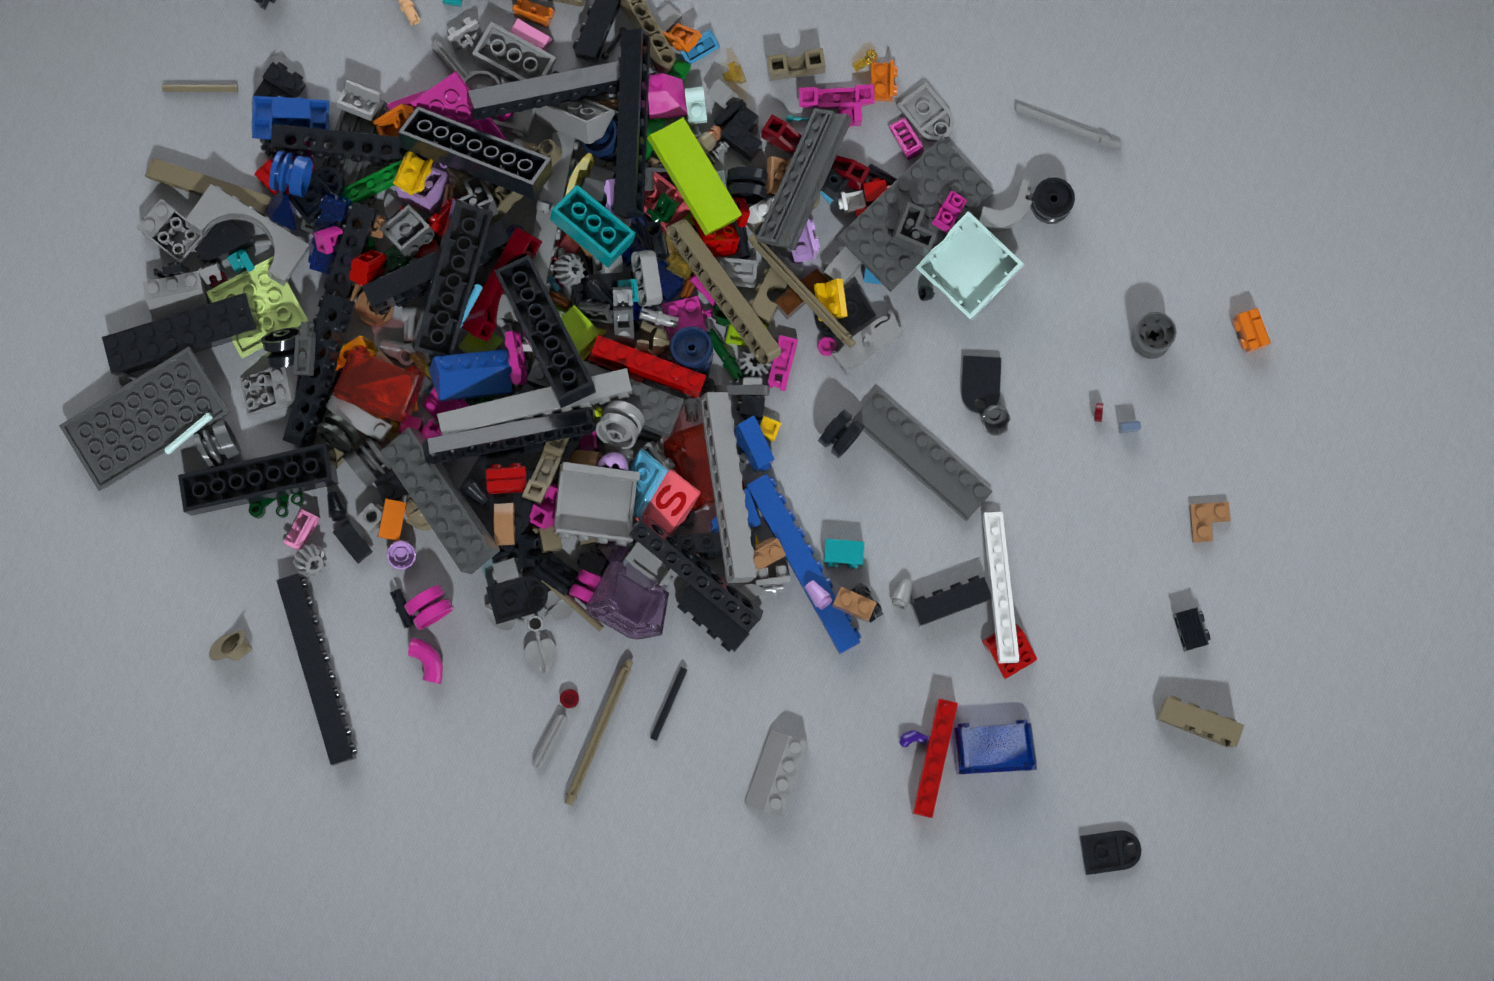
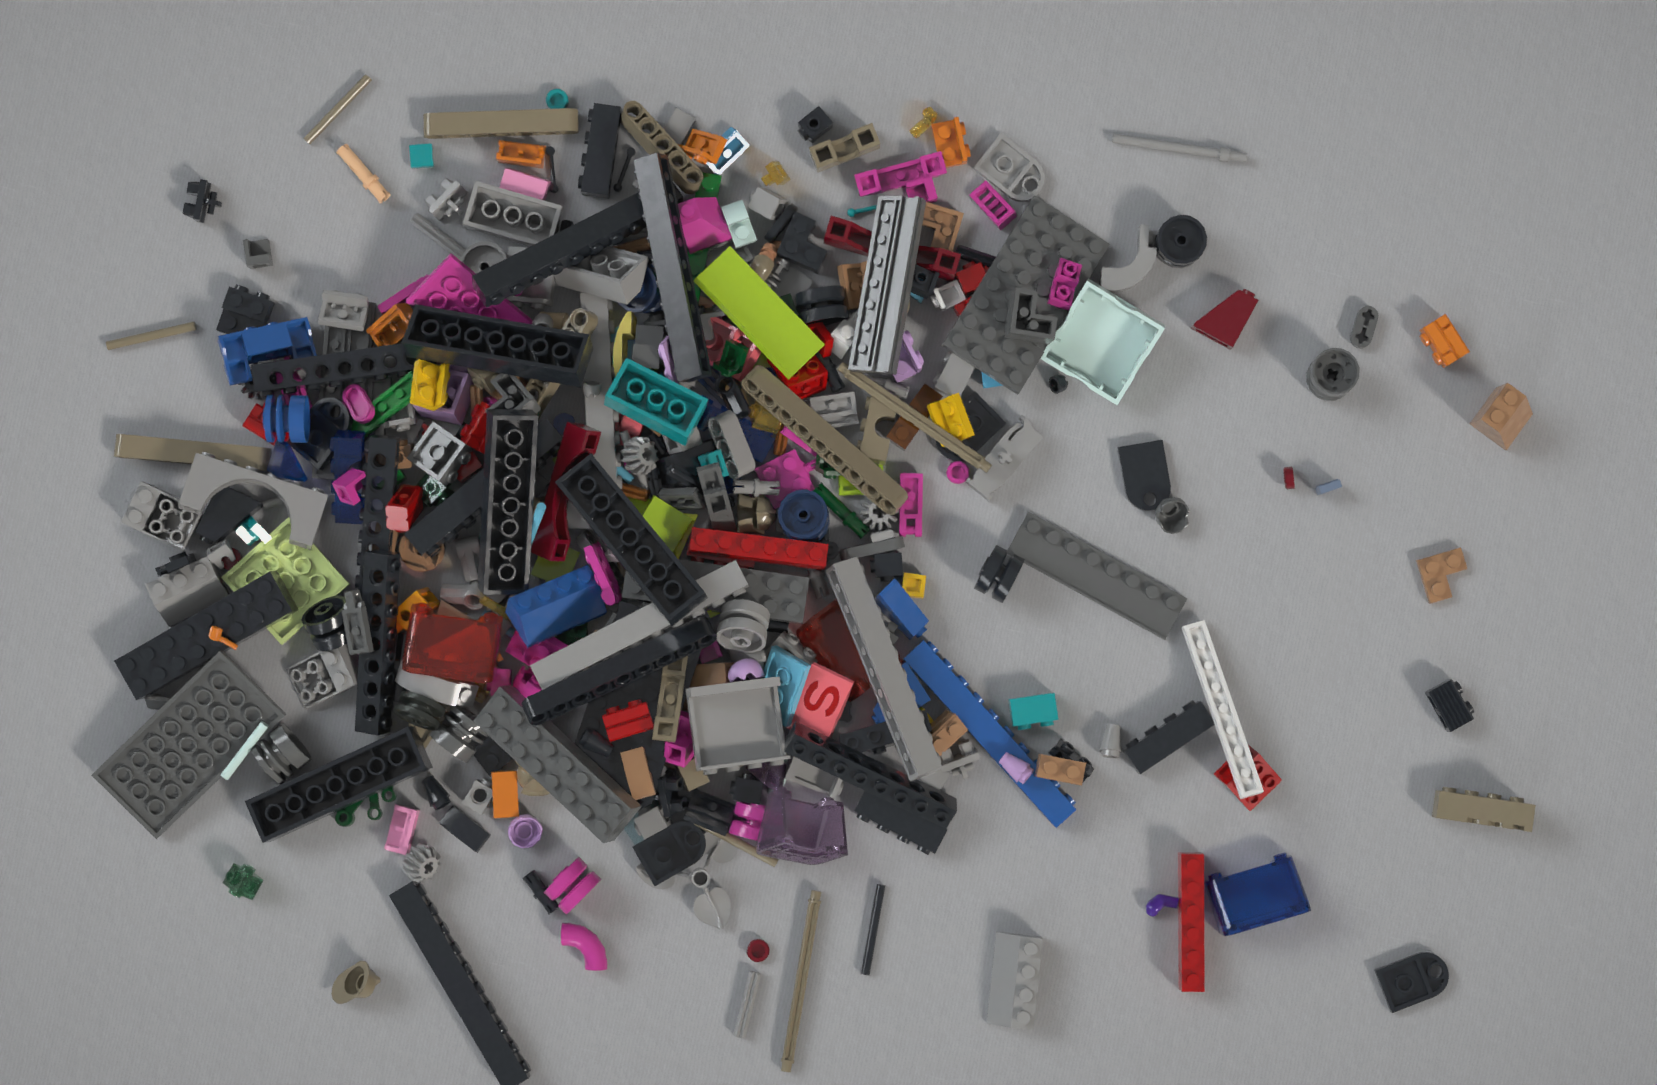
camera: 15 degrees left, 5 degrees up
none -> orange hand [209,626,238,650]
none -> clear green brick [223,863,264,900]
none -> dark grey panel [243,239,273,269]
none -> dark pink tile [342,384,375,424]
none -> light grey bracket [389,403,417,431]
none -> black hinge [546,146,559,193]
none -> black brick [798,106,833,144]
none -> medium nougat plate [922,202,964,251]
none -> dark red slope [1191,289,1259,350]
none -> dark grey beam [1350,306,1379,349]
none -> medium nougat slope [1470,383,1533,450]

